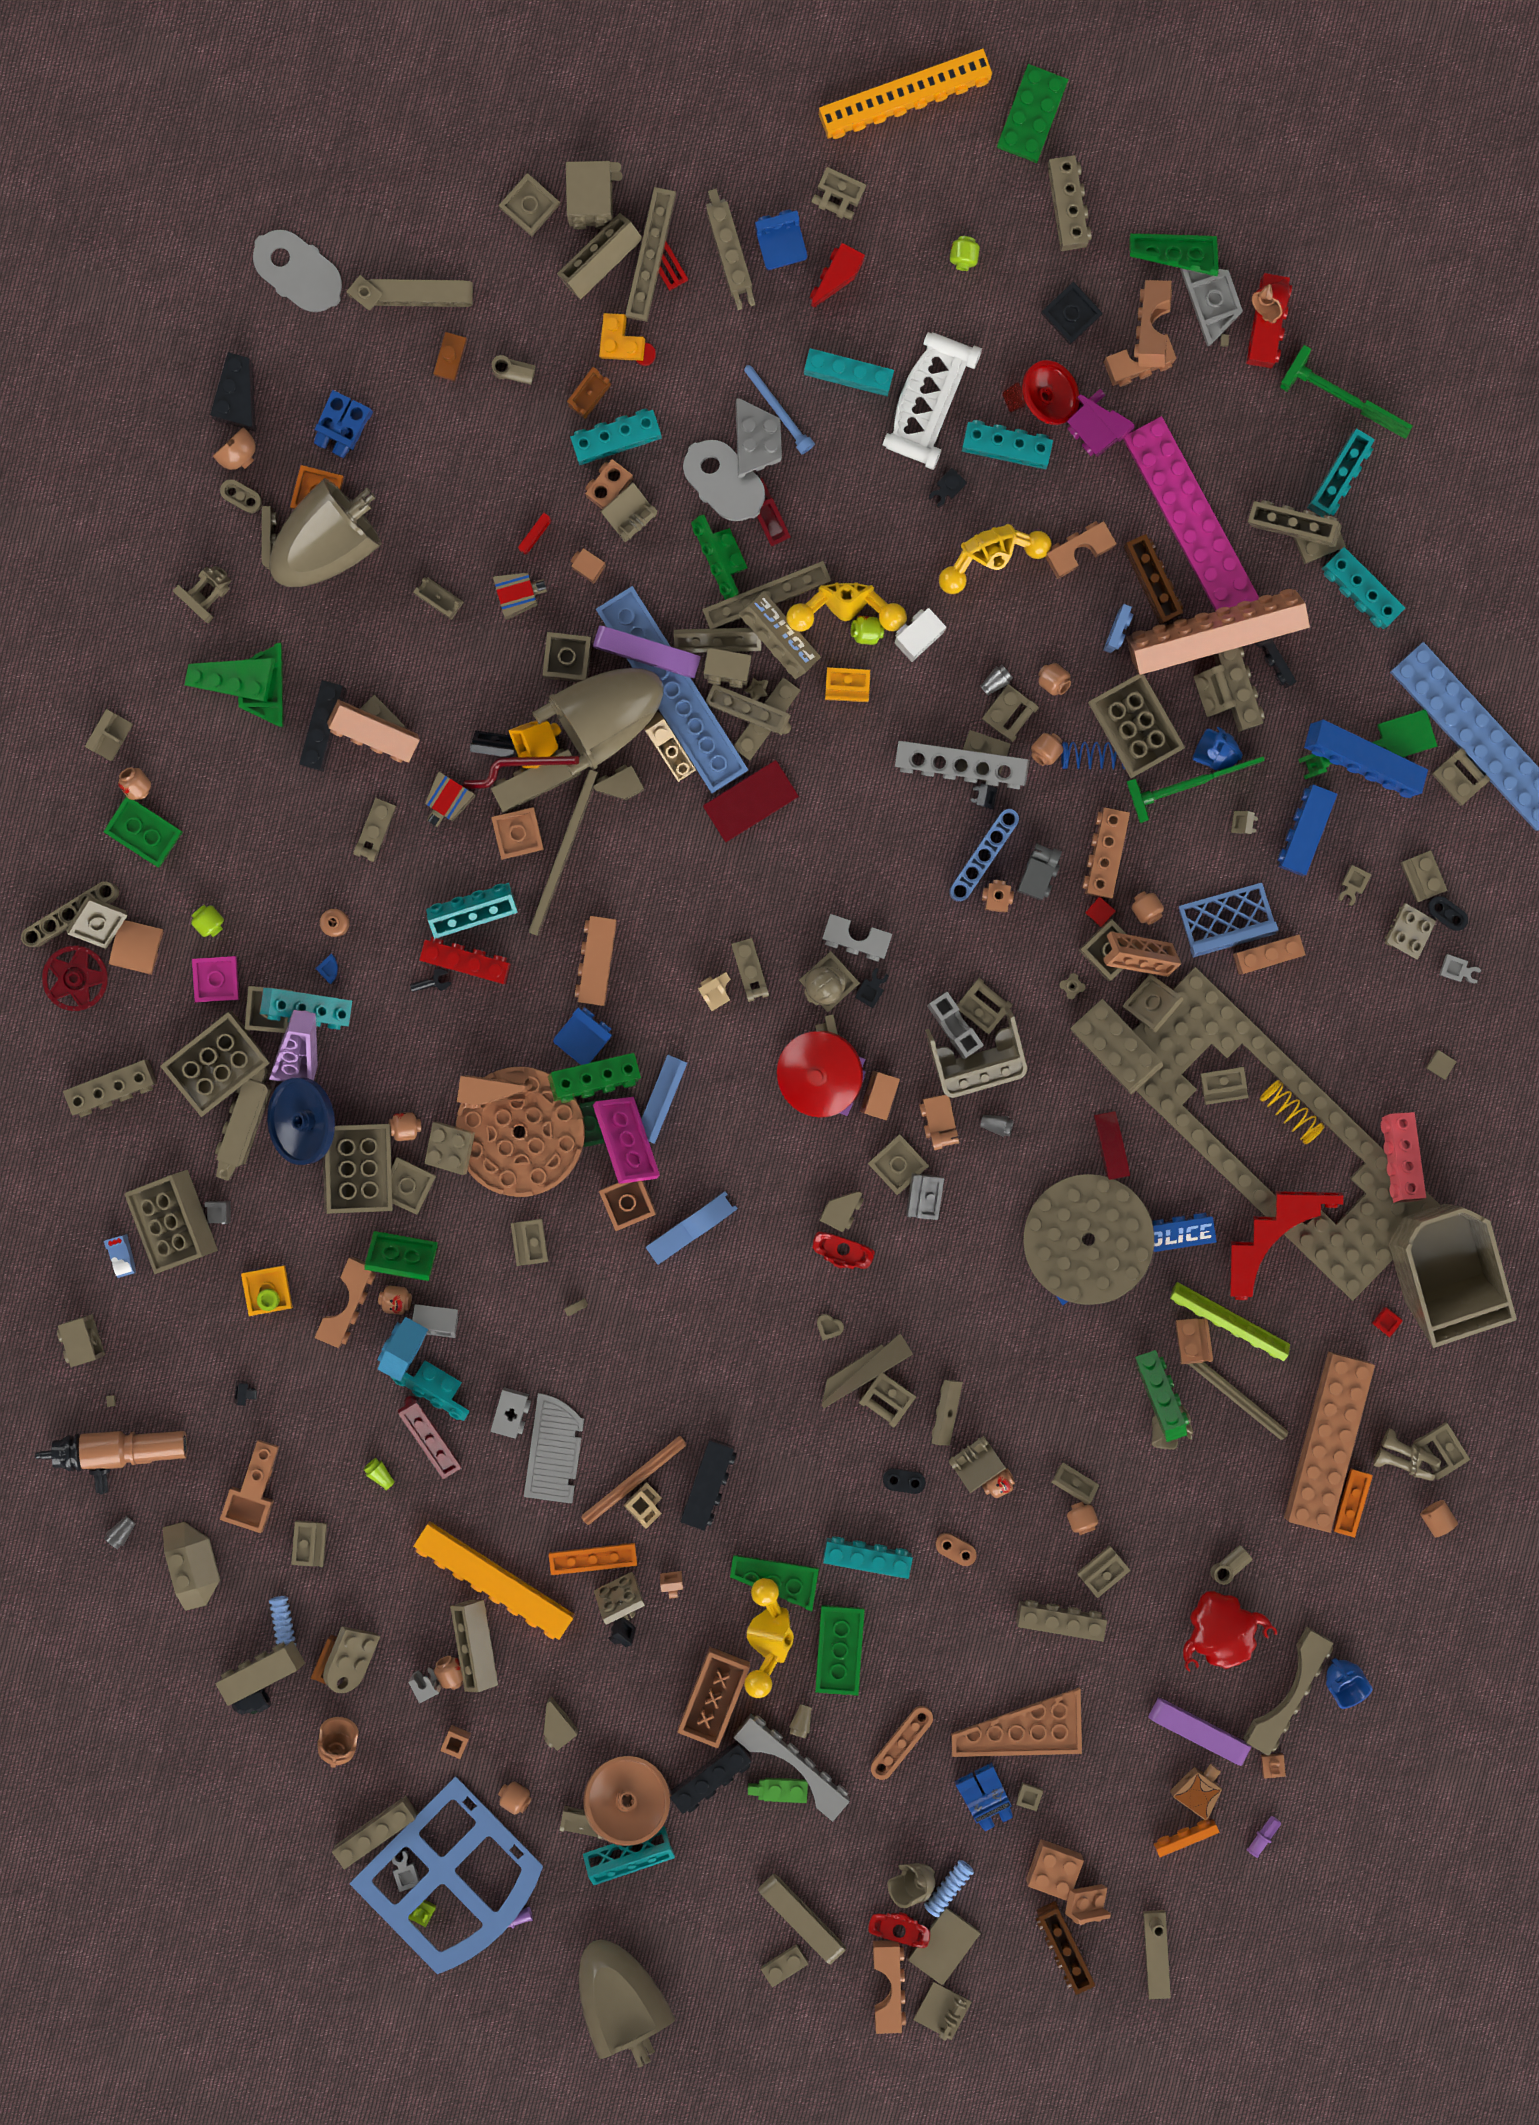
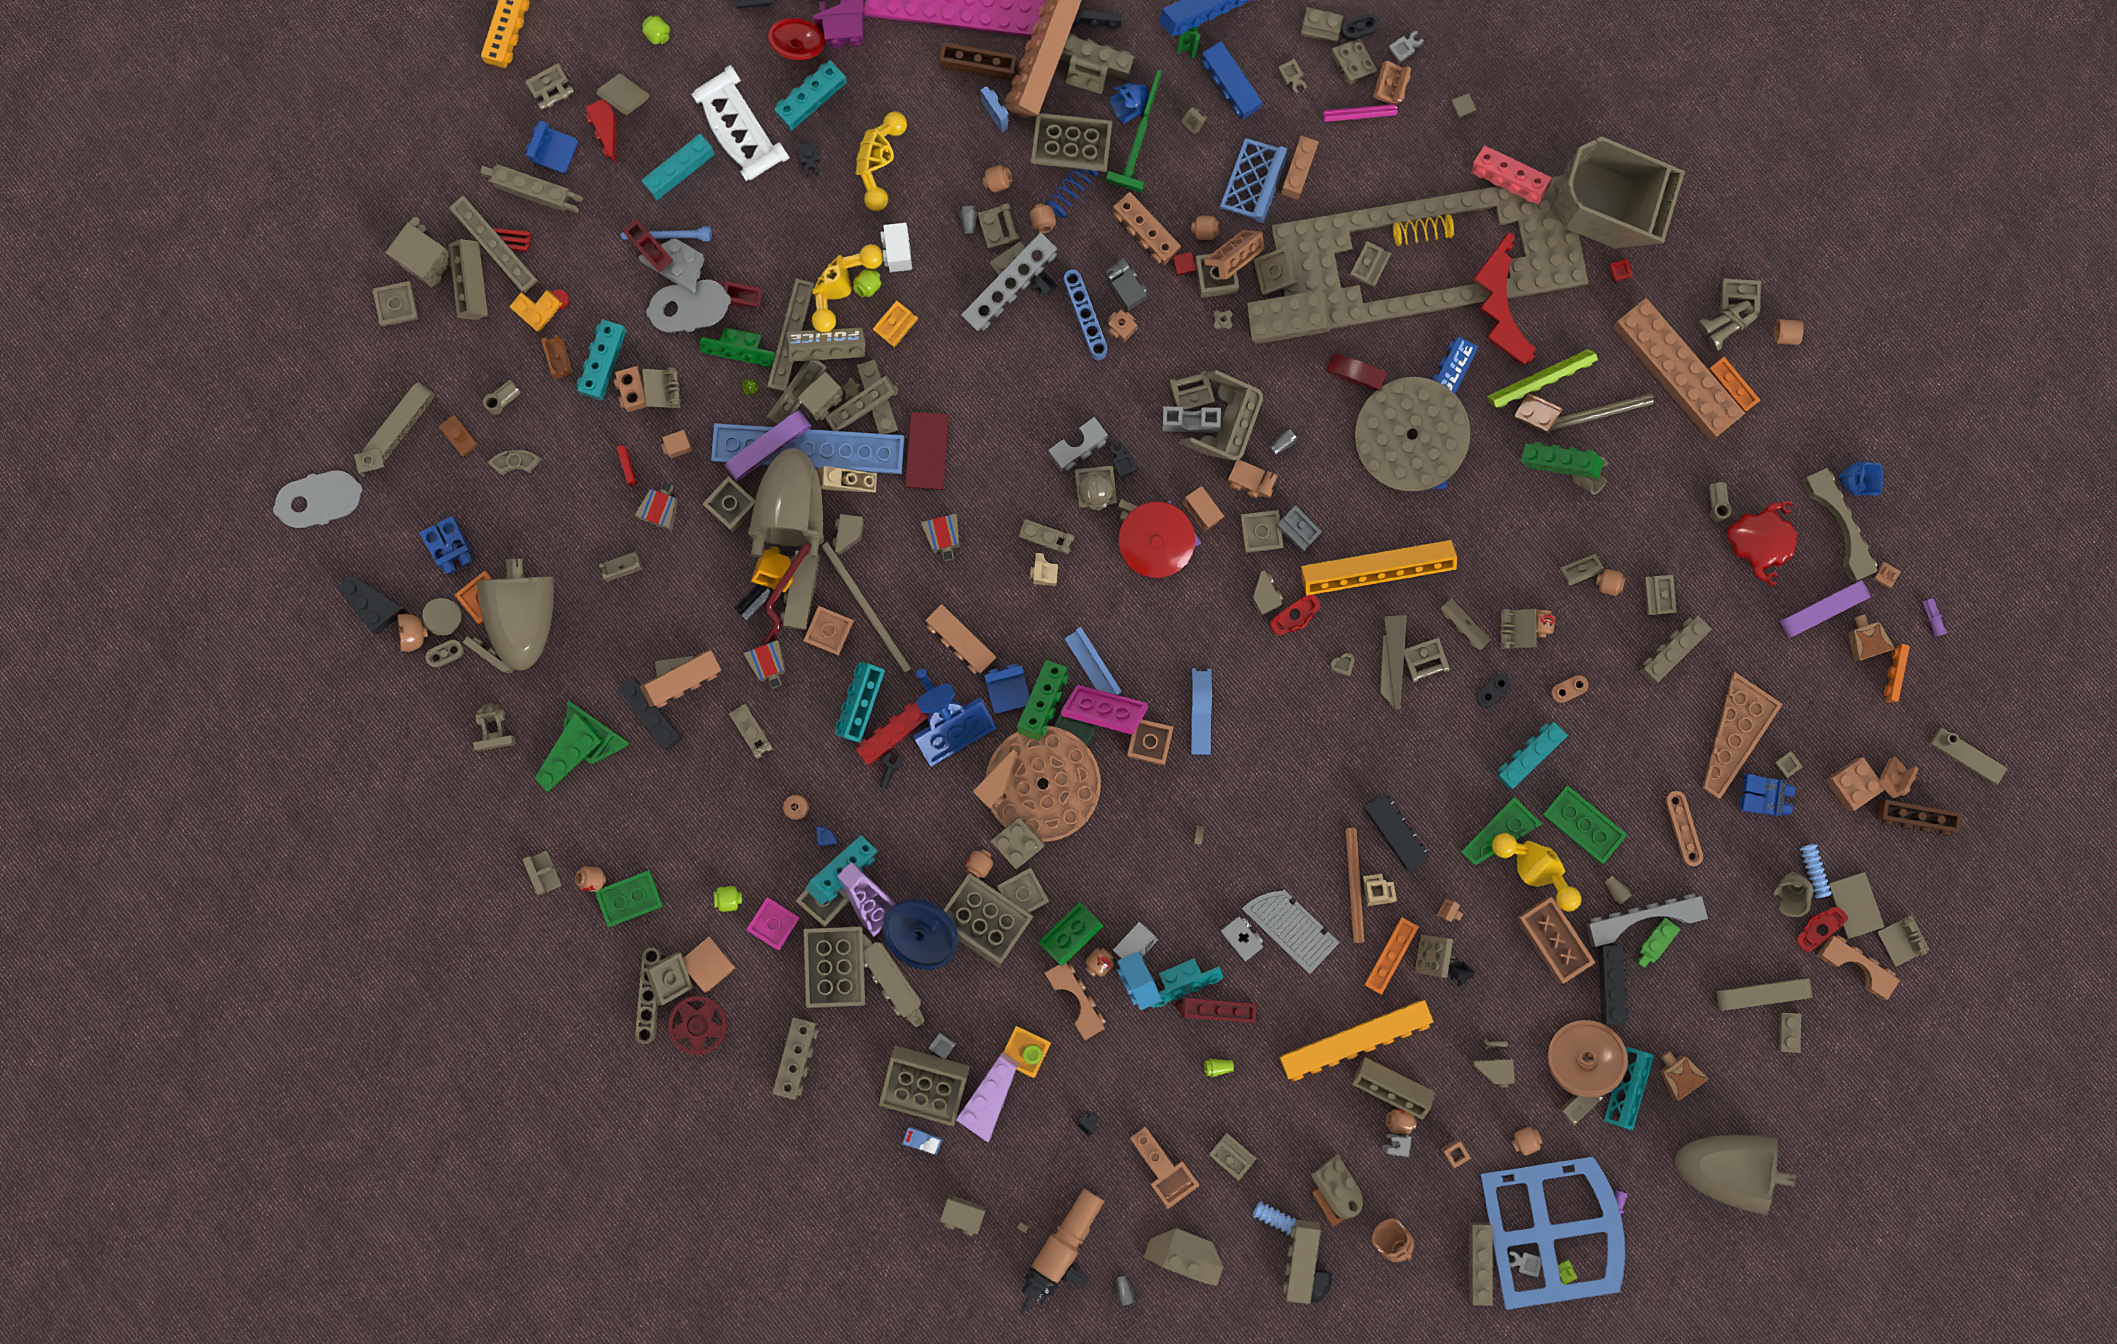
camera: 55 degrees left, 5 degrees down
dark tan plate [511,1219,548,1266] -> none
clear red slope [1002,382,1026,412] -> none
nougat arch [1045,521,1116,579] -> none
none -> dark tan tile [422,598,461,636]
none -> dark tan tile [487,450,542,476]
none -> dark tan tile [596,73,650,116]
none -> dark red slope [623,219,673,272]
none -> clear neon green hinge [742,379,758,395]
none -> blue plate [913,669,997,766]
none -> torso [921,514,959,561]
none -> lavender wedge [956,1052,1018,1142]
none -> light orange brick [1301,540,1457,595]
none -> dark pink axle [1323,104,1397,122]
none -> nougat bracket [1373,60,1411,105]
none -> dark tan piece [1484,1039,1508,1050]
none -> torso [1660,1051,1708,1101]

